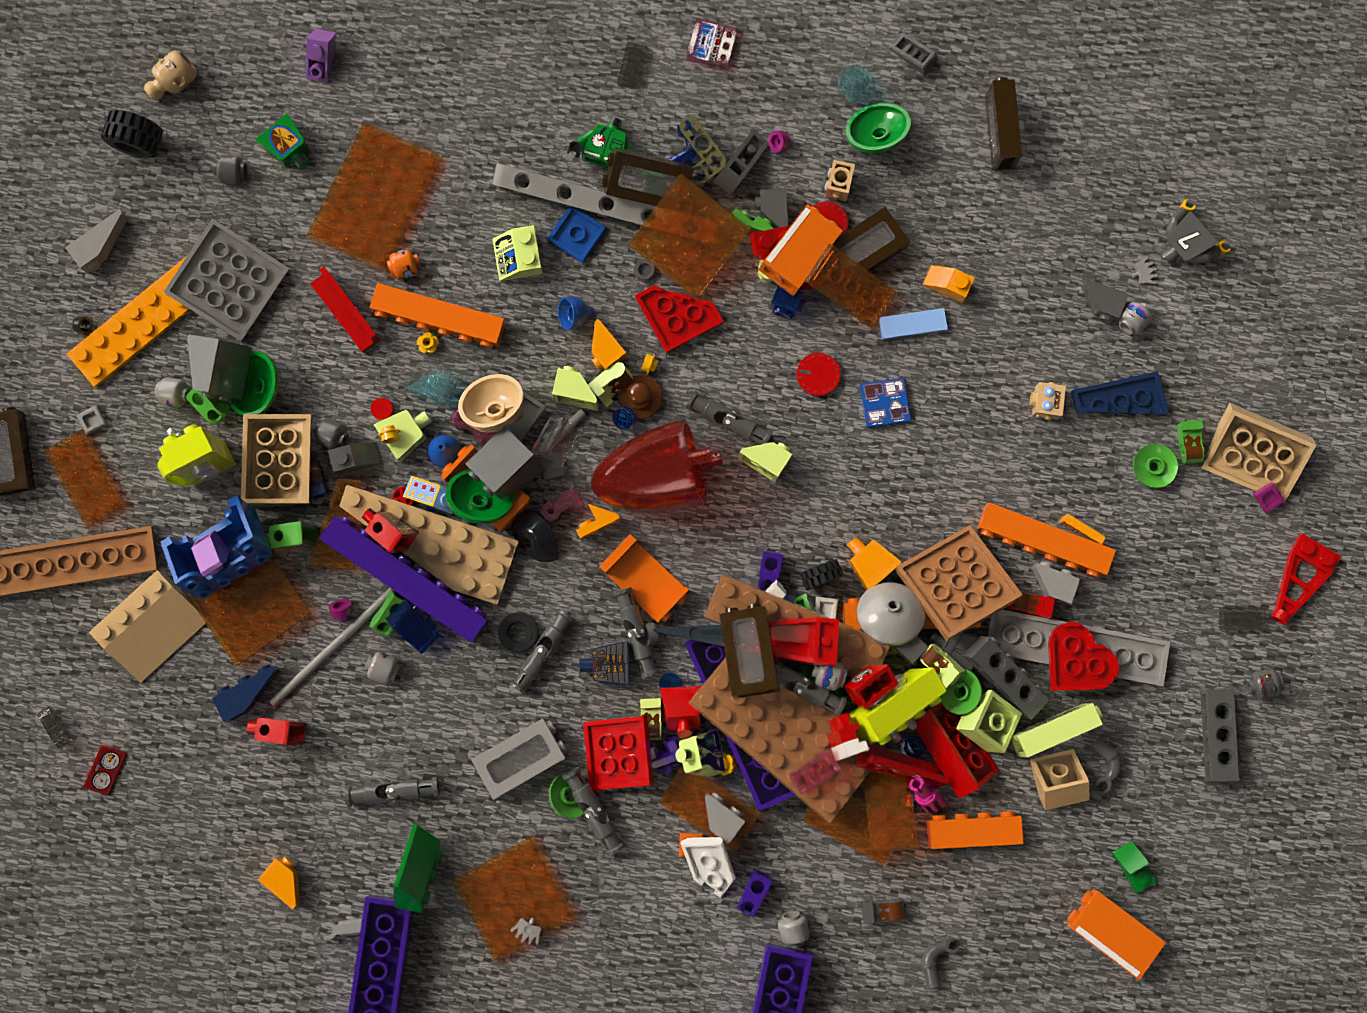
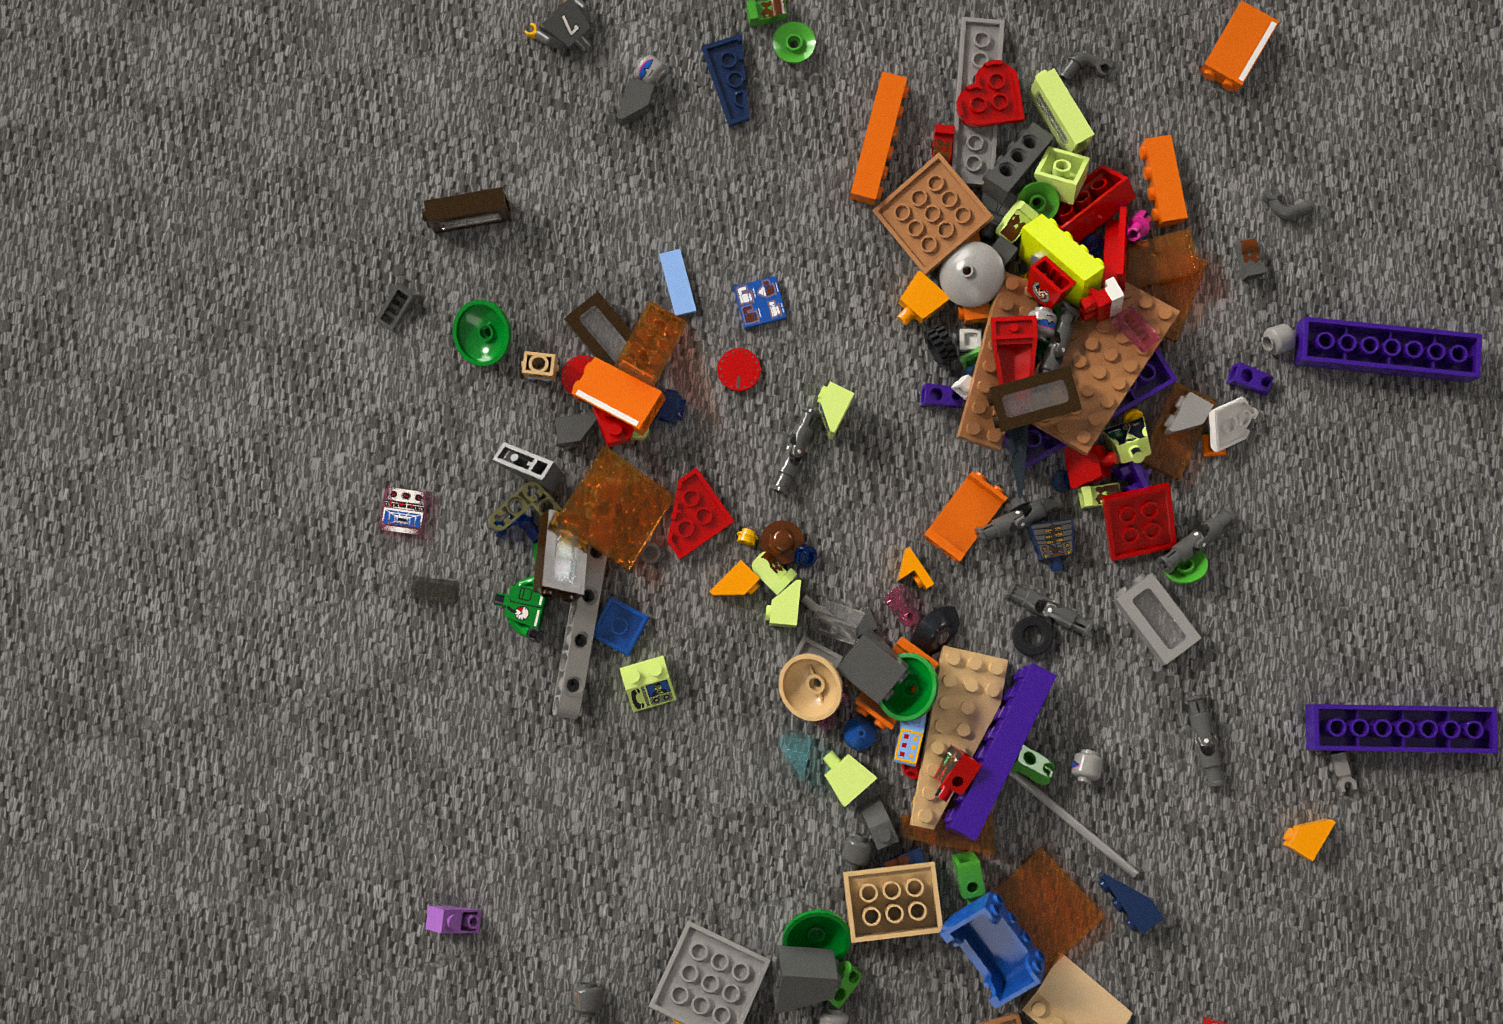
camera: 95 degrees left, 0 degrees up
neon yellow piece [157,424,236,486] -> none
slope [191,530,230,577] -> none
torso [247,717,306,745] -> none
torso [255,113,309,169] -> none
clear orange plate [306,121,442,273] -> none
red fence [310,266,380,353] -> none
magenta tile [329,599,353,623] -> none
orange brick [369,283,506,349] -> none
red tile [370,398,394,421] -> none
yellow plate [378,425,400,444] -> none
clear blue brick [386,600,441,654] -> none
orange head [387,249,421,281] -> none
green slope [393,824,444,913] -> none
yellow plate [417,332,439,354] -> none
clear orange plate [452,835,576,962] -> none
light grey piece [511,917,541,945] -> none
blue helmet [558,296,594,330] -> none
clear red windscreen [591,419,723,511] -> none
bright green slope [730,208,774,233] -> none
magenta tile [768,130,791,153] -> none
clear light blue slope [836,64,872,103] -> none
light orange slope [922,265,975,303] -> none
tan head [1030,382,1066,420] -> none
tan slope [1030,749,1089,810] -> none
light grey slope [1032,561,1080,605] -> none
light orange tile [1059,514,1105,544] -> none
green slope [1112,841,1156,893] -> none
light grey piece [1132,257,1157,285] -> none

